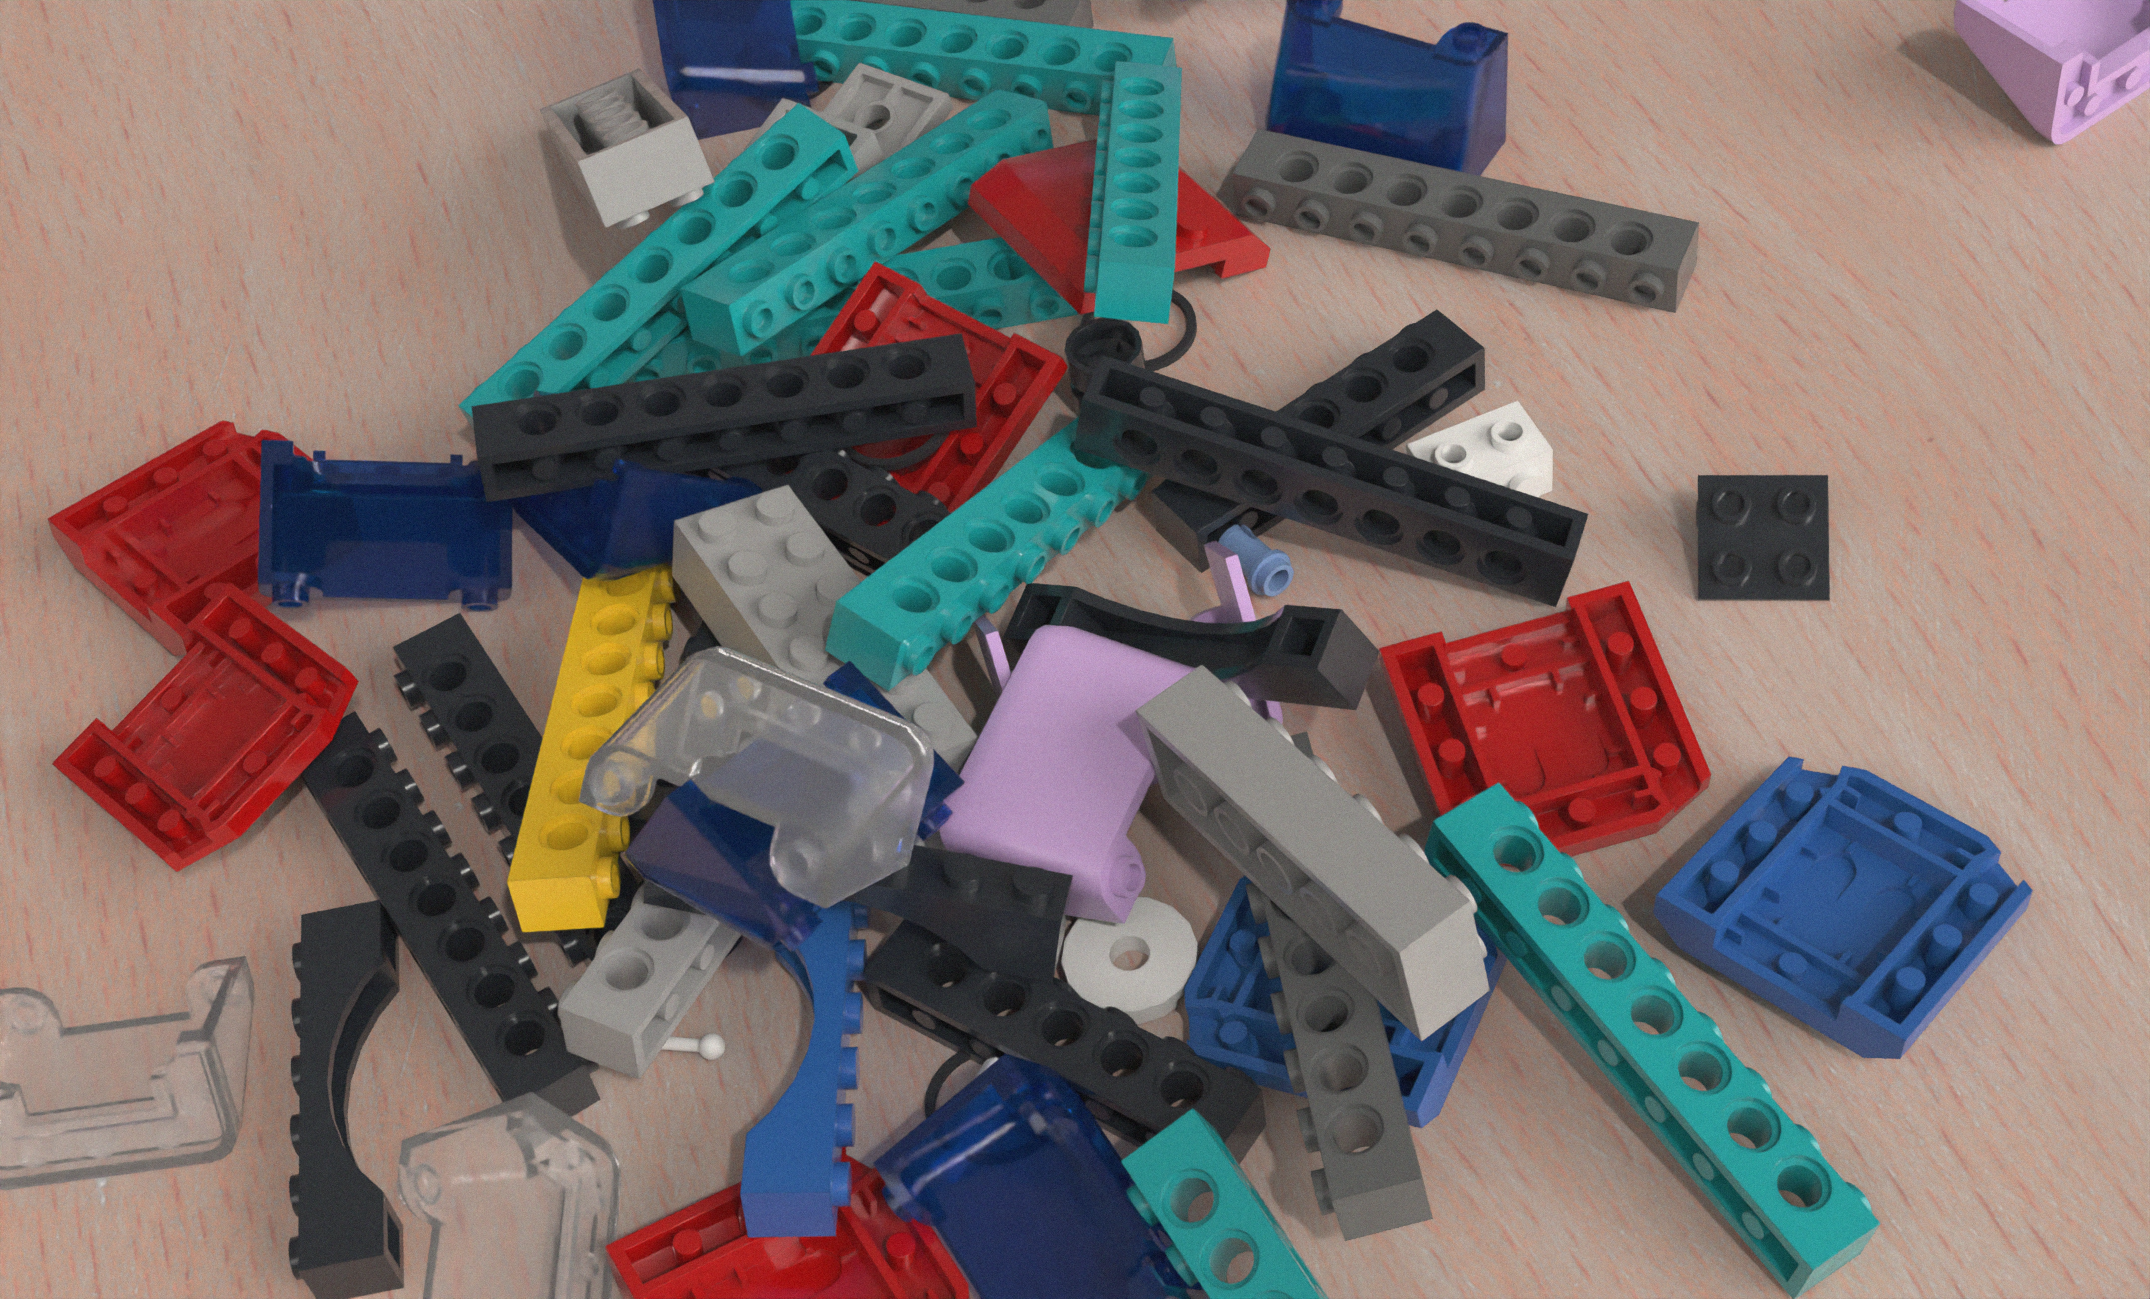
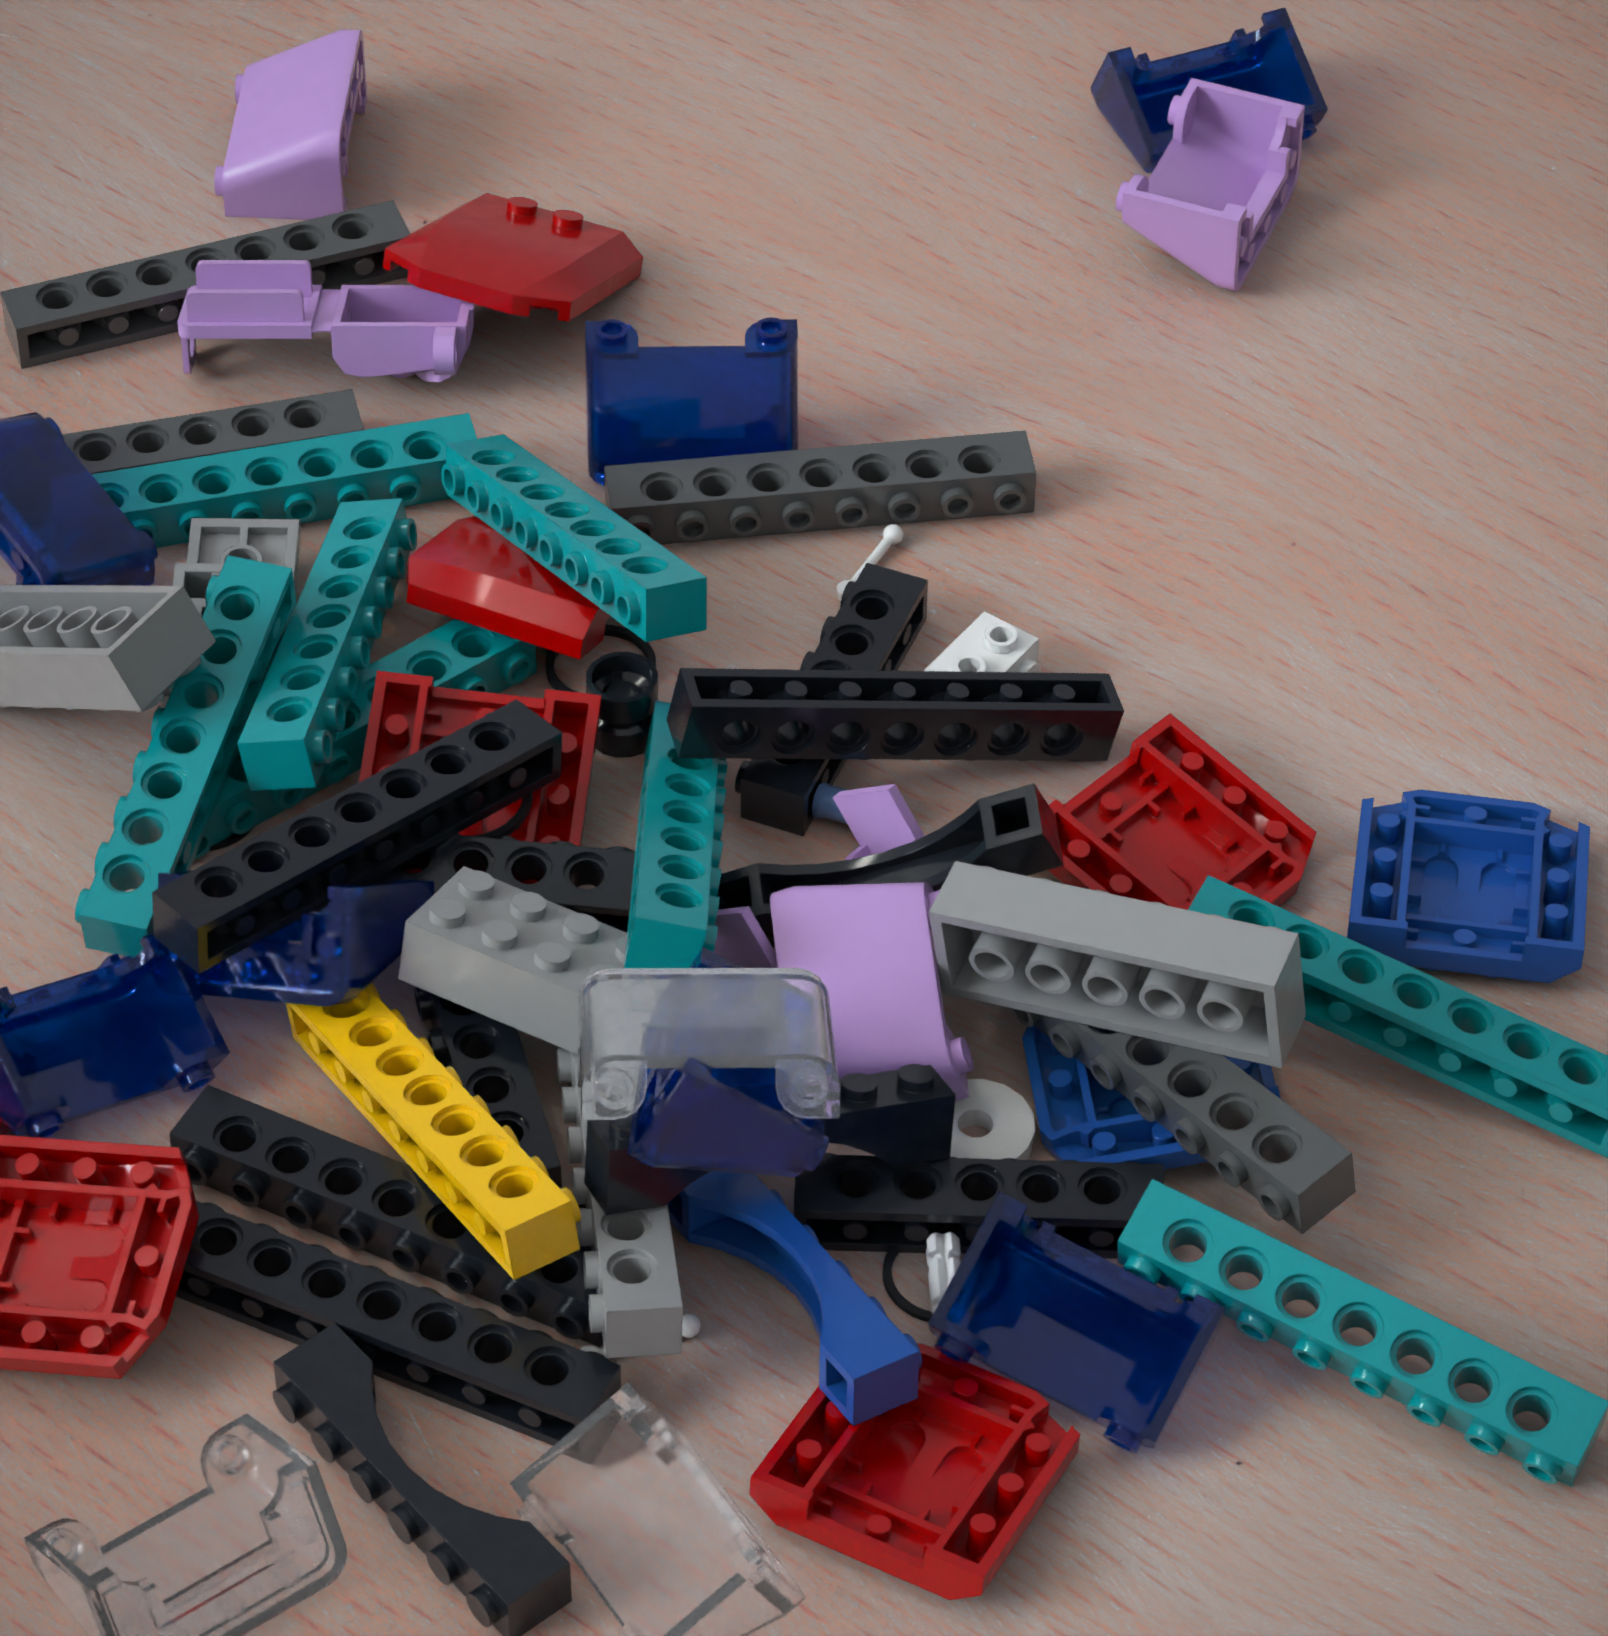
camera: 40 degrees left, 5 degrees down
black hinge [1696,475,1830,601] -> none
none -> white hinge [837,524,904,601]

